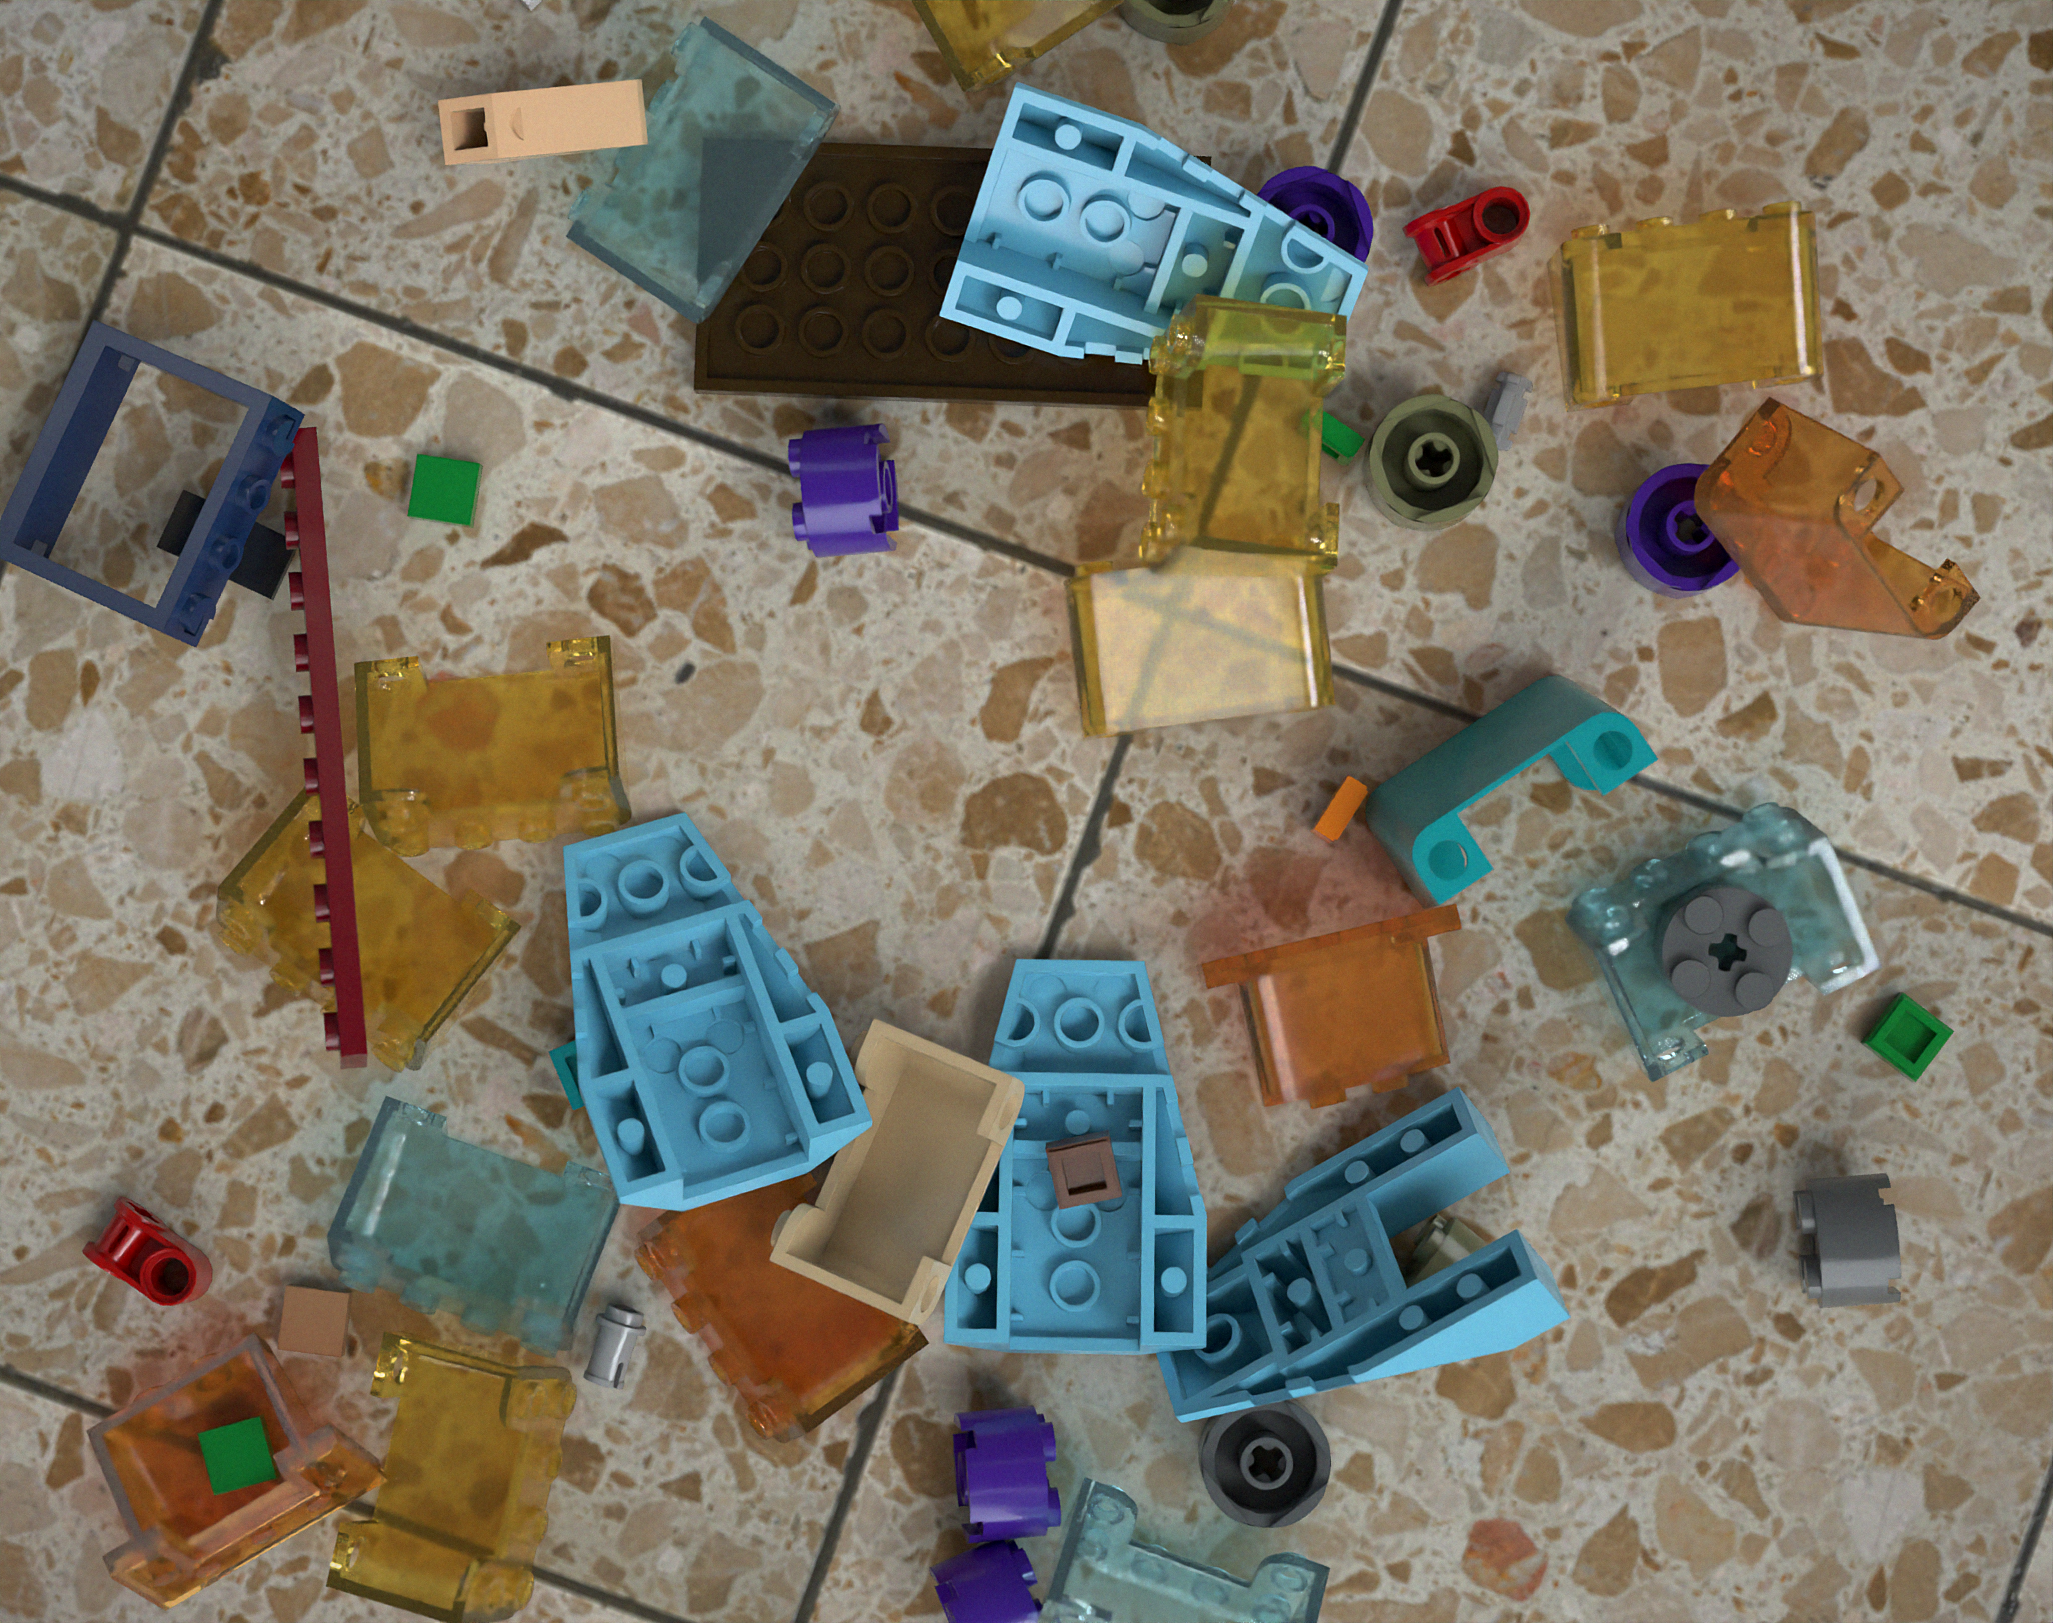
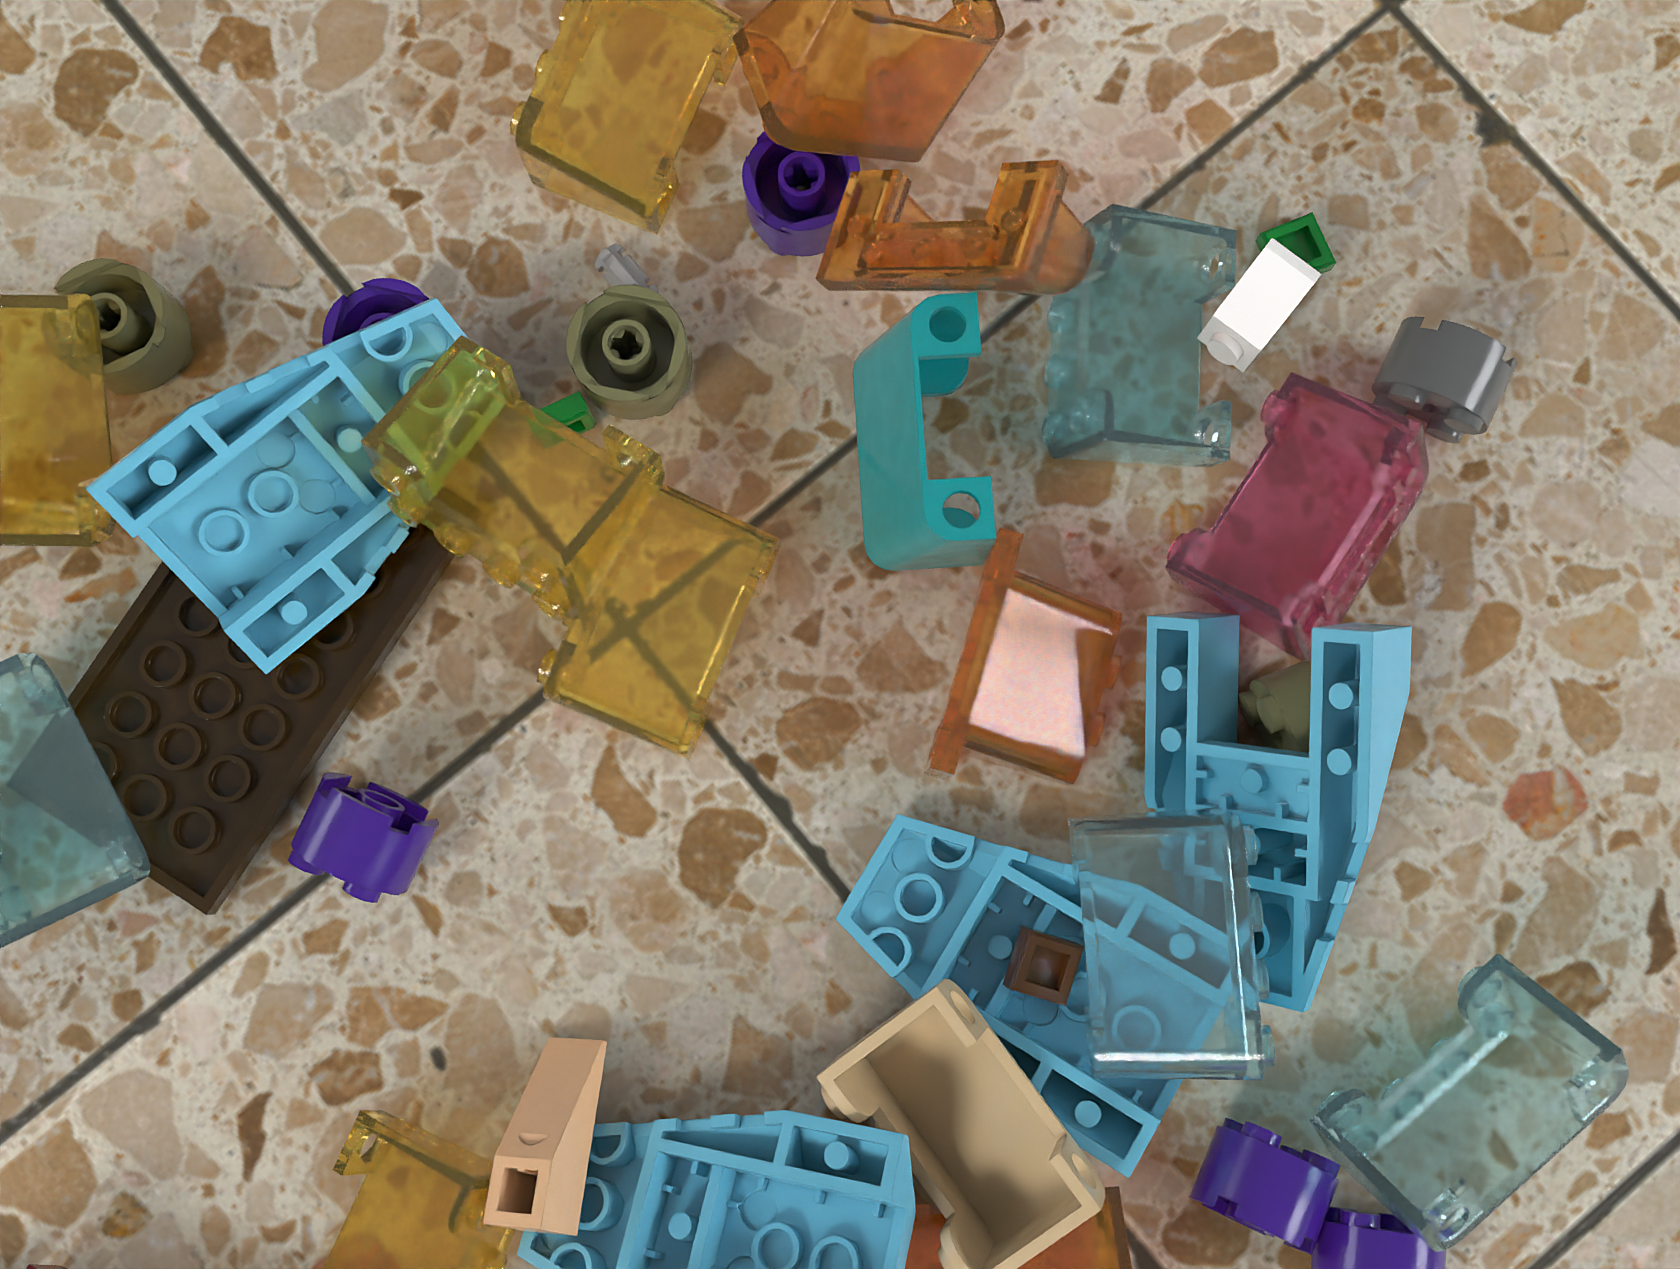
camera: 60 degrees left, 5 degrees down
green tile [407,454,483,528] -> none
dark grey brick [1198,1398,1331,1528] -> none
orange tile [1310,775,1368,843] -> none
red piece [1402,186,1530,287] -> none
dark grey brick [1652,882,1793,1017] -> none
none -> light nougat slope [483,1037,607,1236]
none -> clear orange windscreen [815,160,1097,295]
none -> clear light blue windscreen [1068,807,1275,1080]
none -> clear pink windscreen [1165,372,1429,661]
none -> white slope [1197,238,1321,372]

